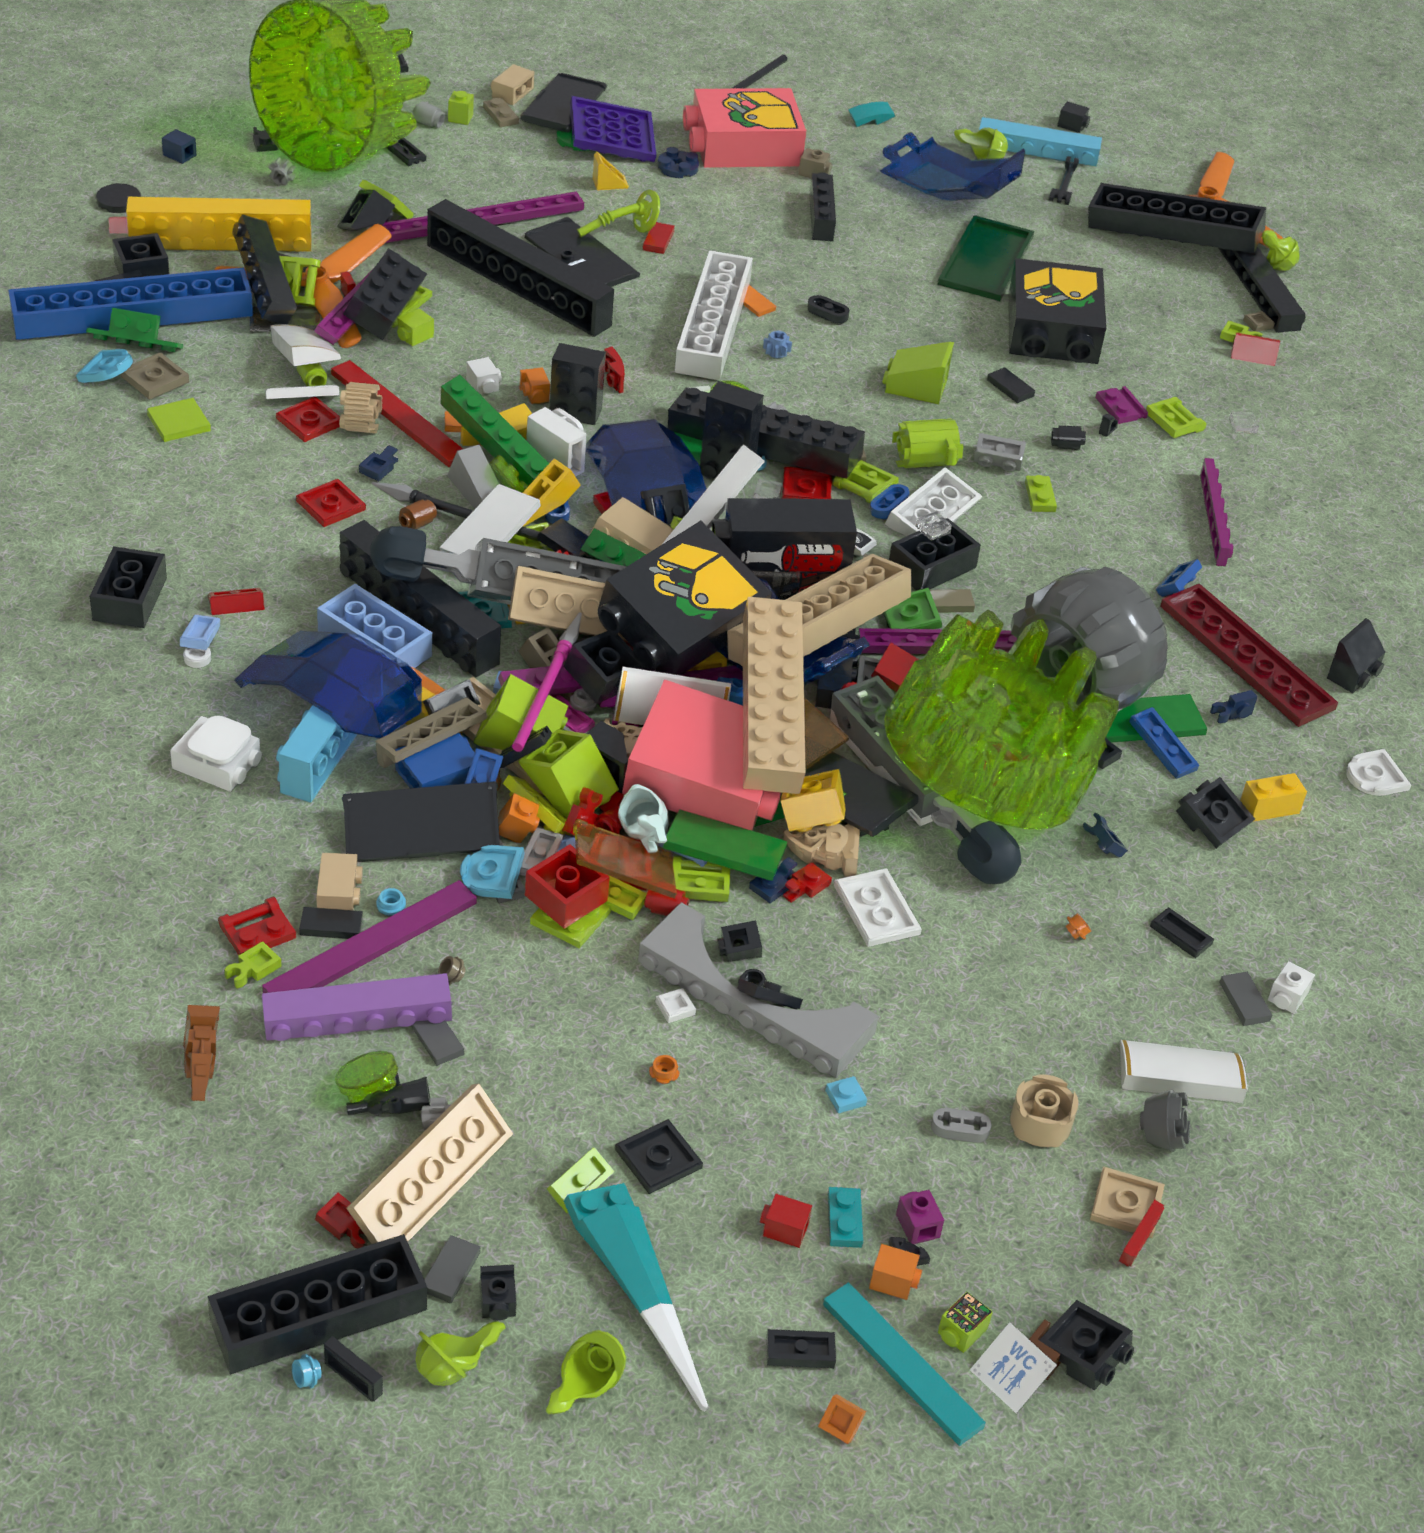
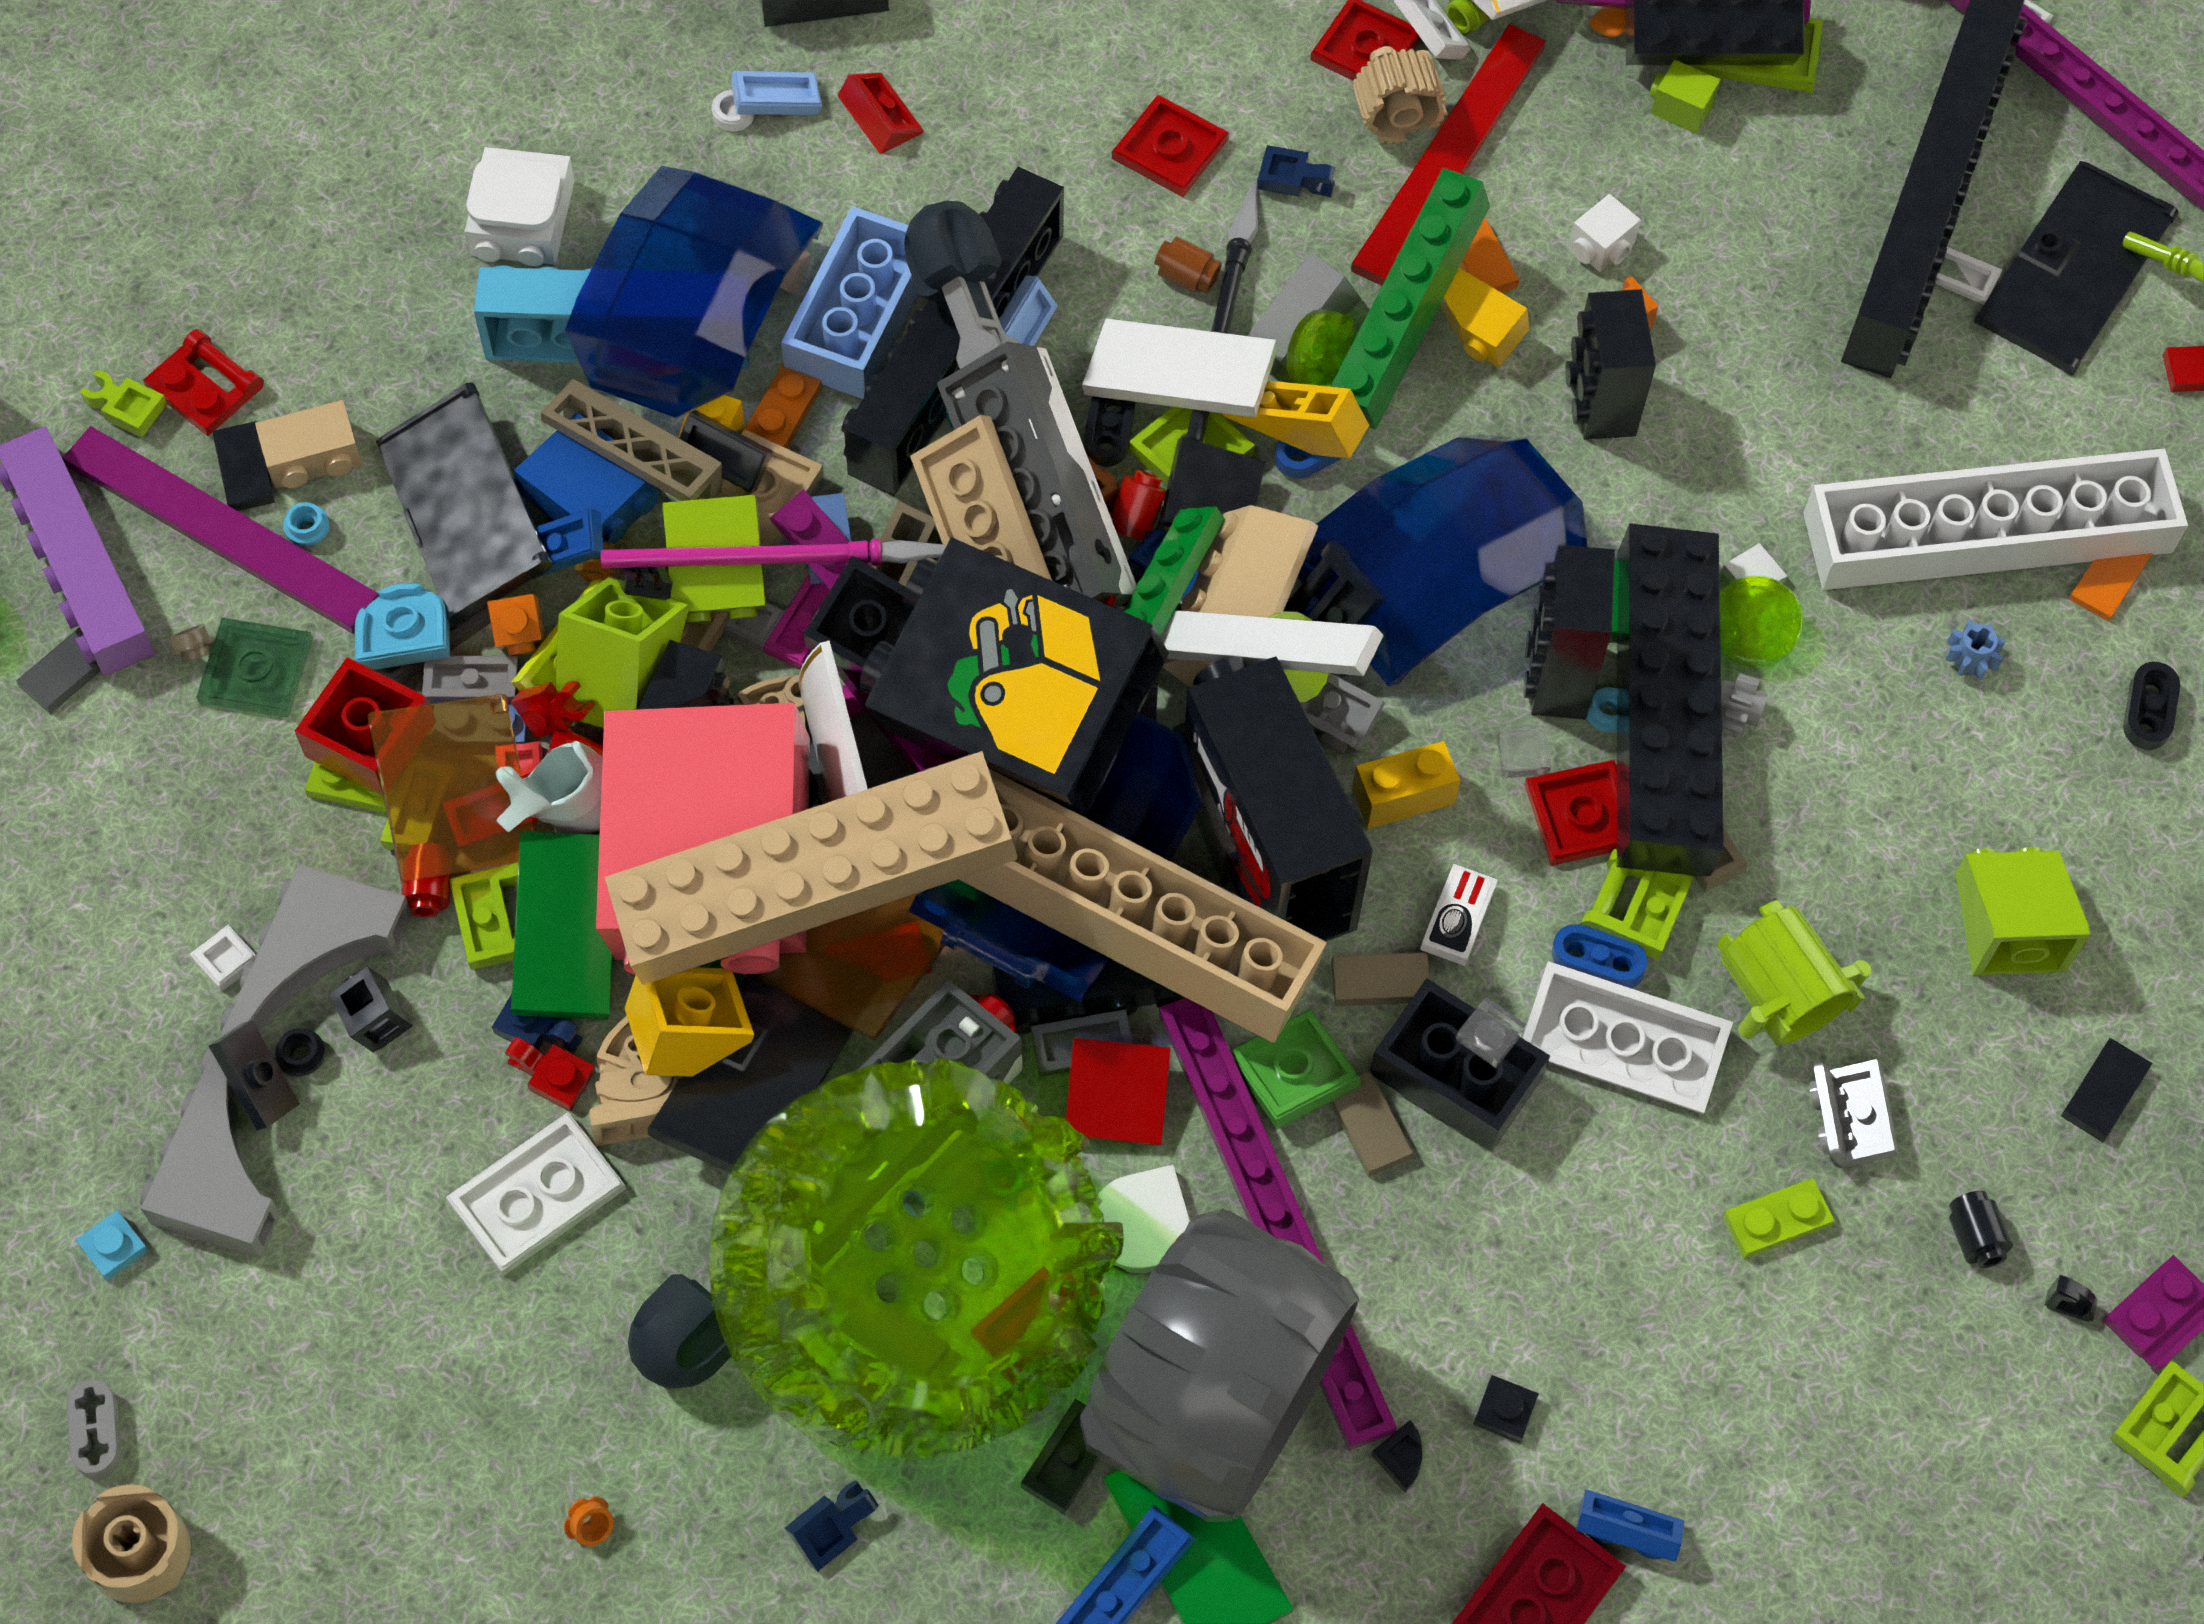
camera: 75 degrees right, 20 degrees up
white brick [527,407,586,477] -> none
red slope [604,347,625,394] -> none
orange plate [649,1055,680,1084] -> none
magenta plate [1200,458,1233,566] -> none
none -> clear green tile [196,618,313,718]

